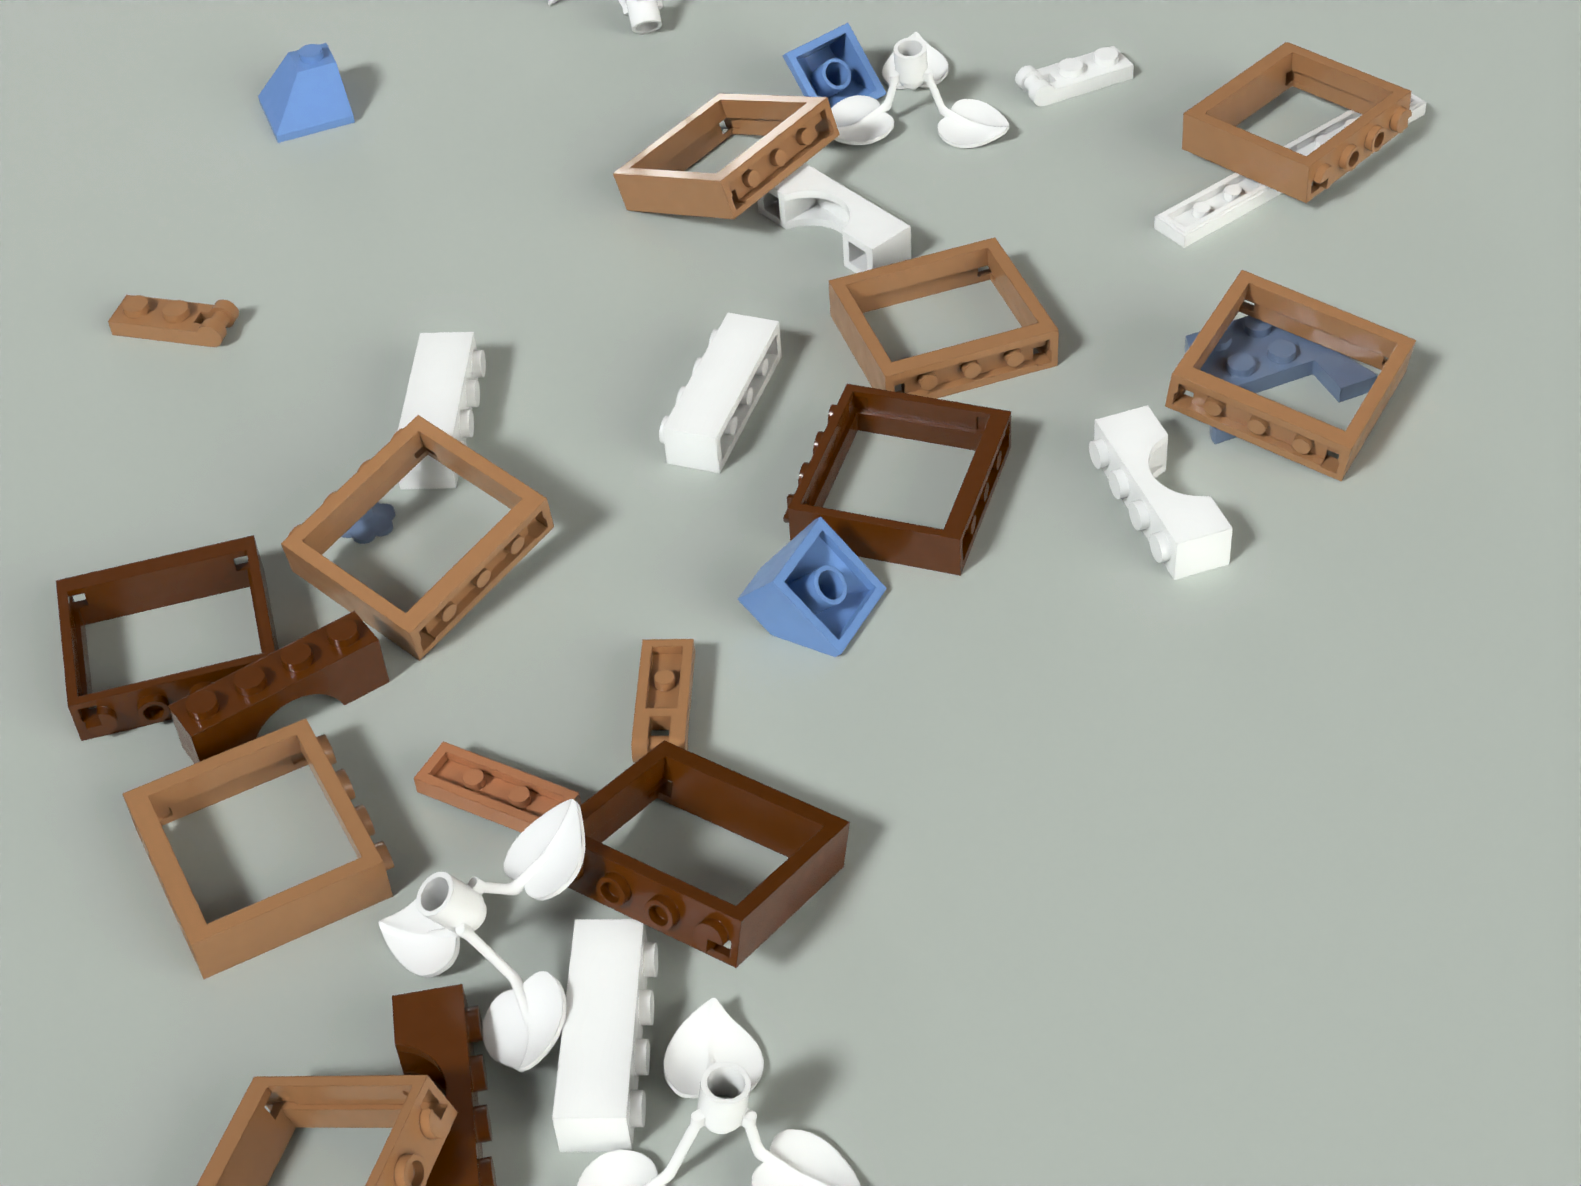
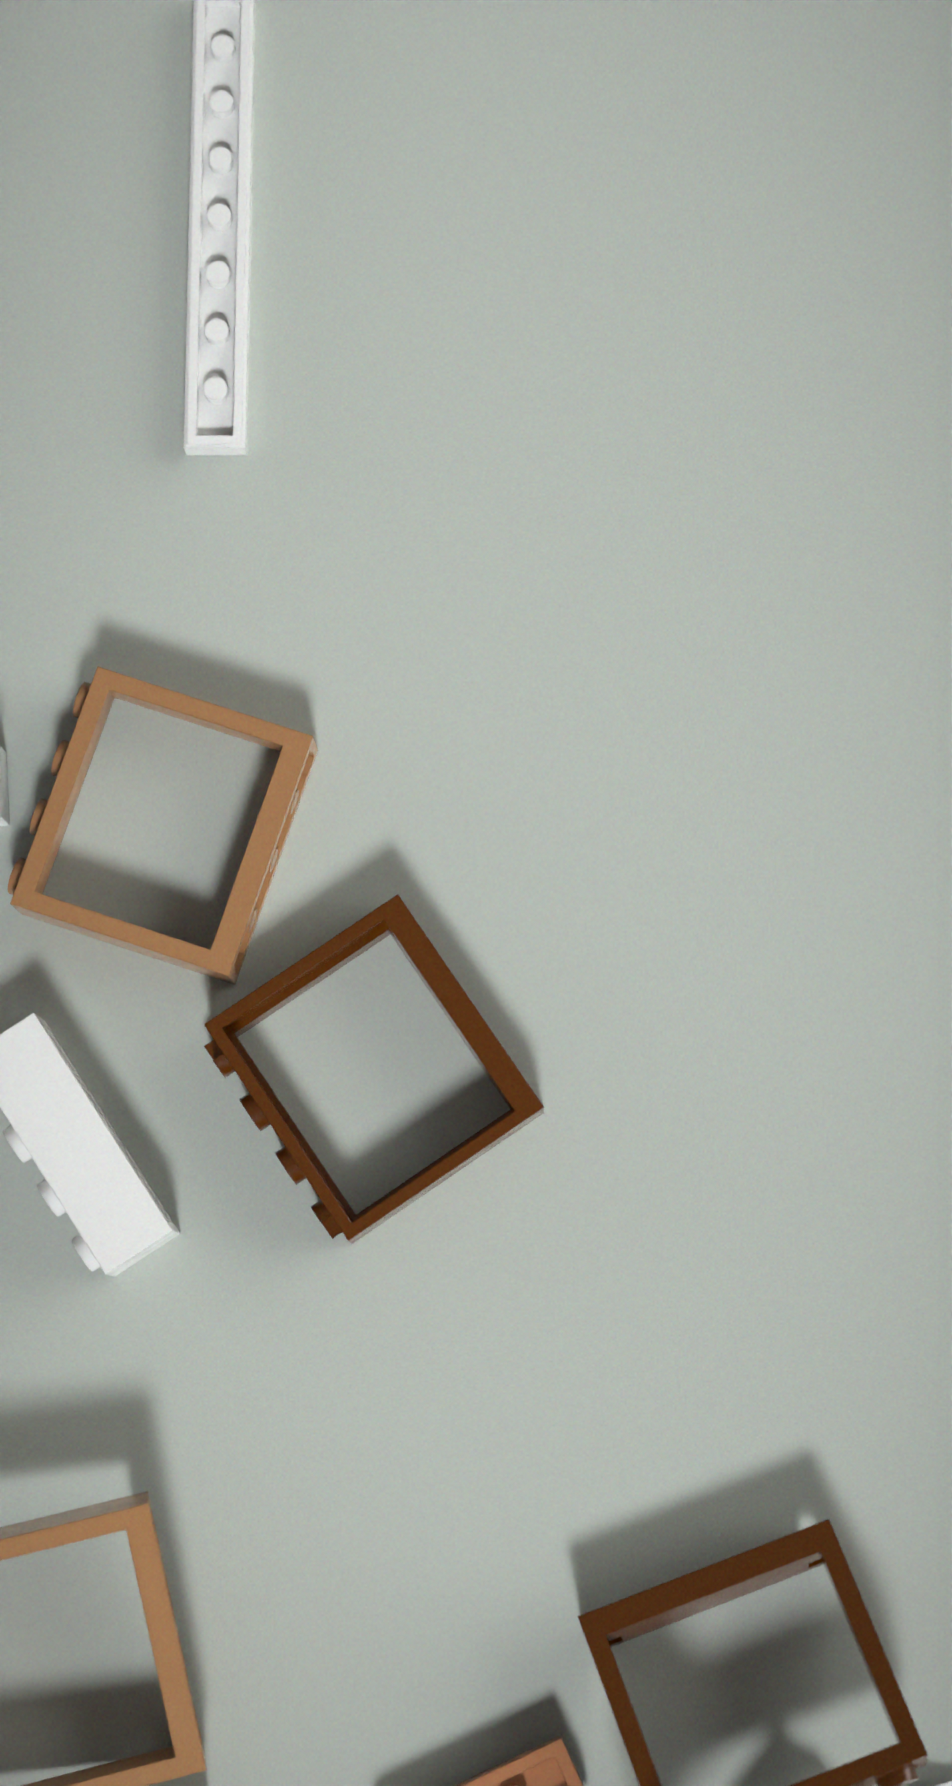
camera: 50 degrees left, 35 degrees up
medium nougat plate [631,639,695,763] -> none
medium blue slope [738,517,887,657] -> none
white arch [1089,405,1233,580] -> none
medium nougat window [1165,270,1416,481] -> none
medium nougat window [1182,42,1412,203] -> none
sand blue wing [1185,315,1378,445] -> none

